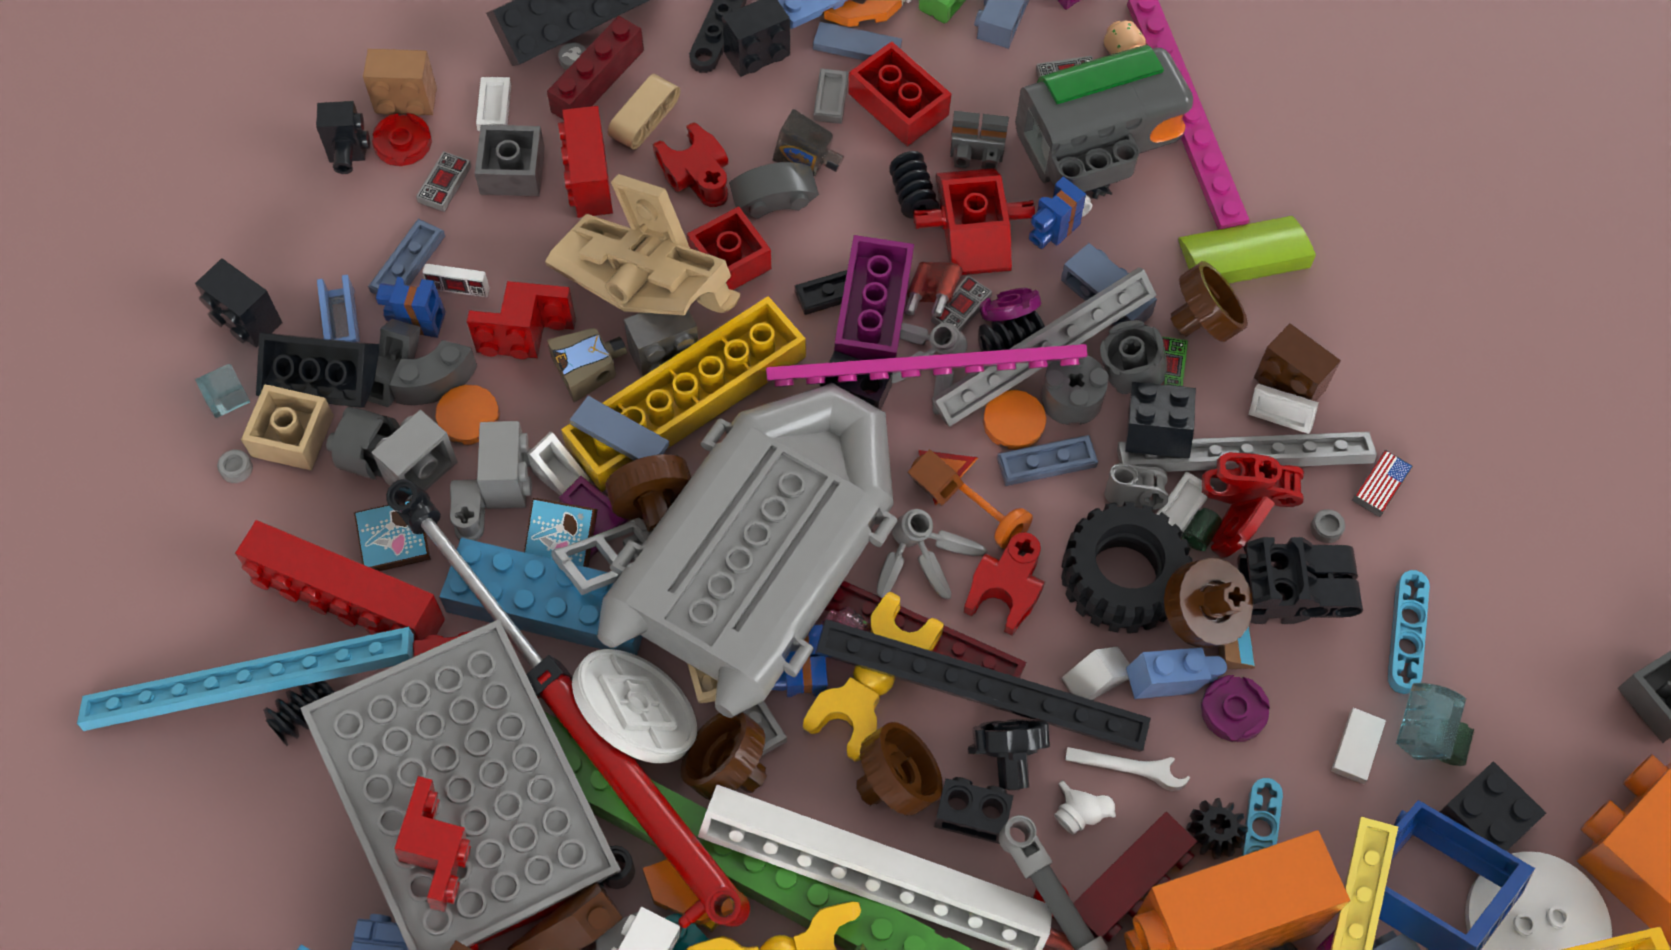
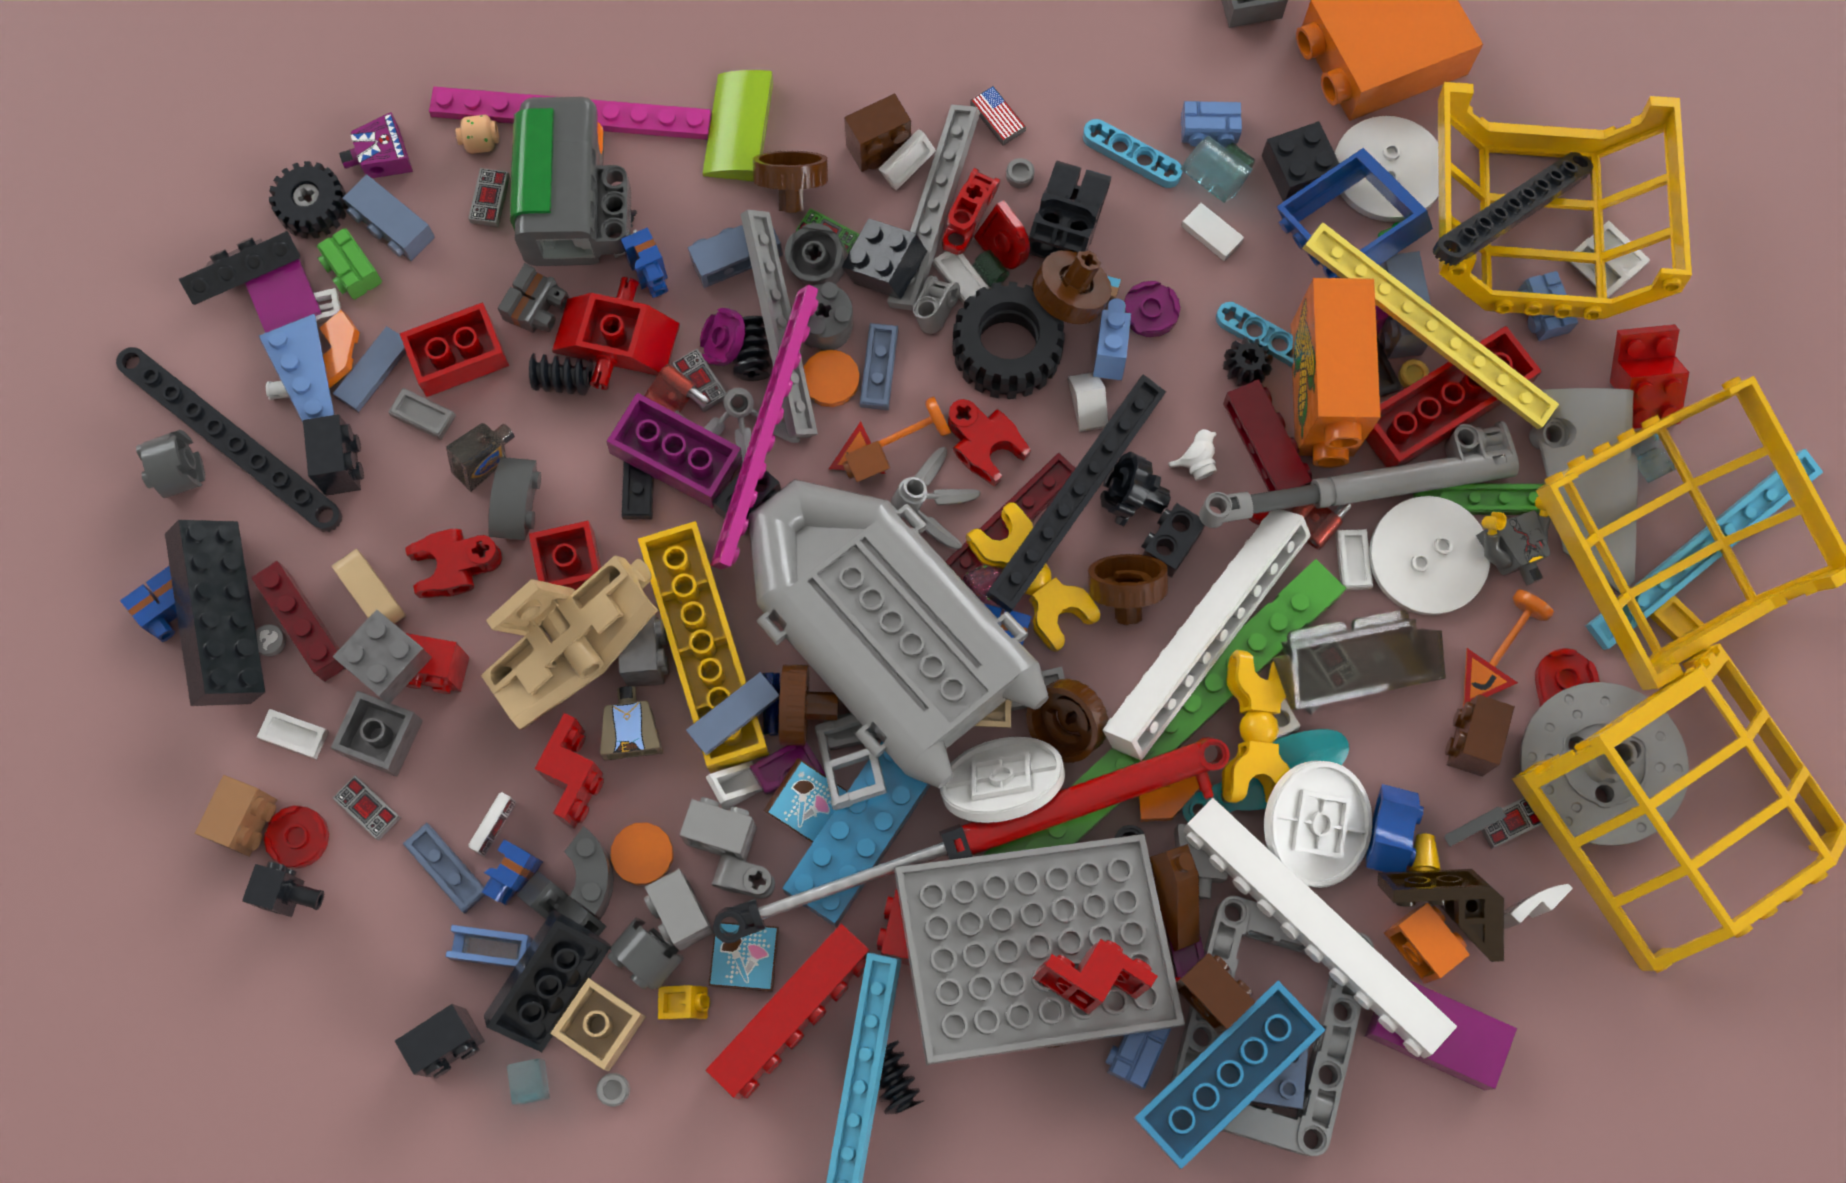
camera: 70 degrees left, 10 degrees up
white piece [1065,747,1190,791] -> none
none -> flat silver brick [333,610,432,705]
none -> yellow bracket [658,985,710,1020]
none -> medium blue brick [1181,101,1242,147]

